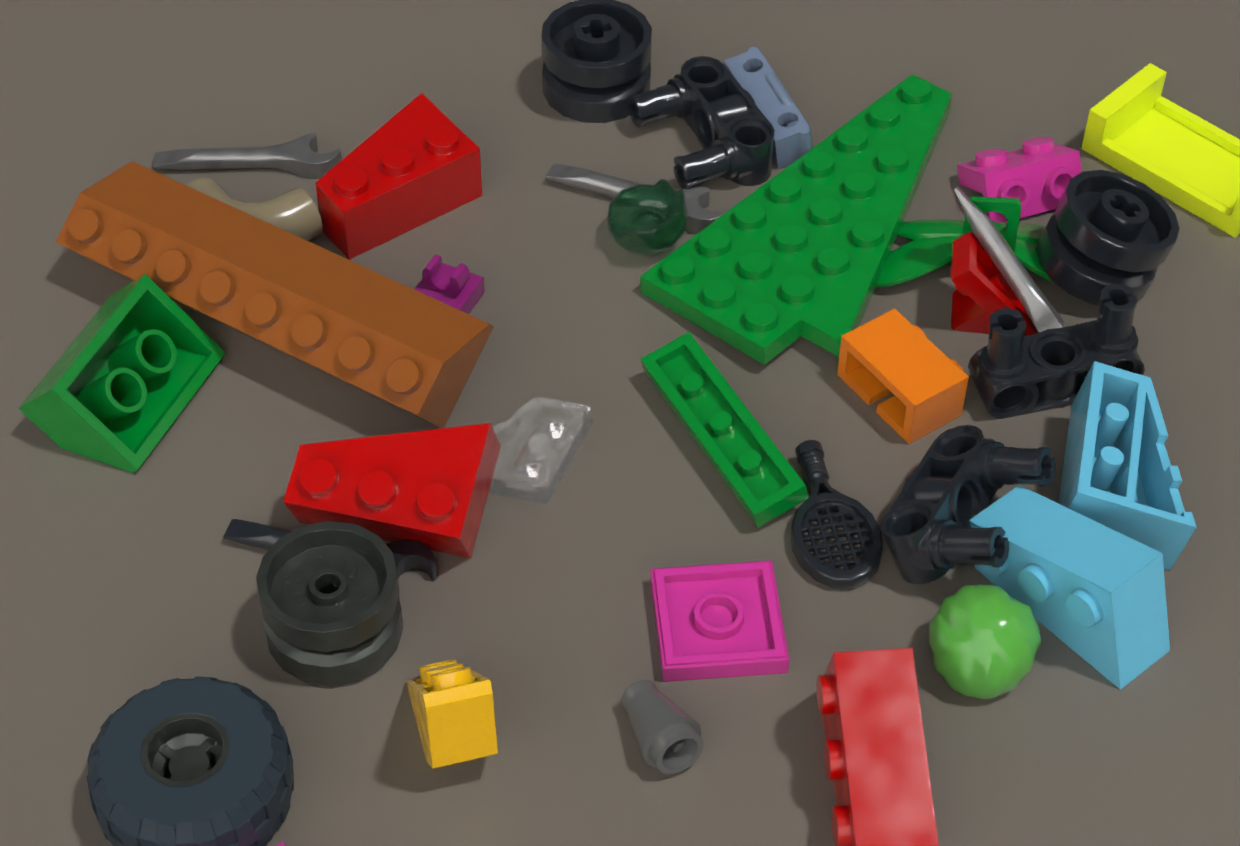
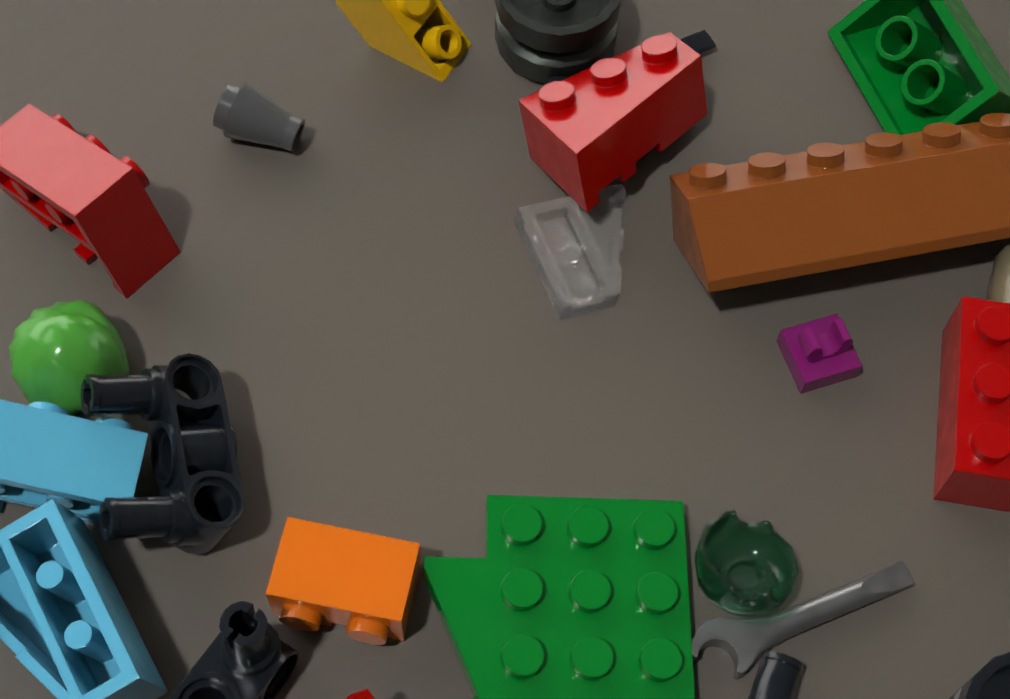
camera: 135 degrees right, 15 degrees up
green plate [640,332,809,528] -> none
dark pink tile [650,561,789,682] -> none
black piece [790,440,883,589] -> none

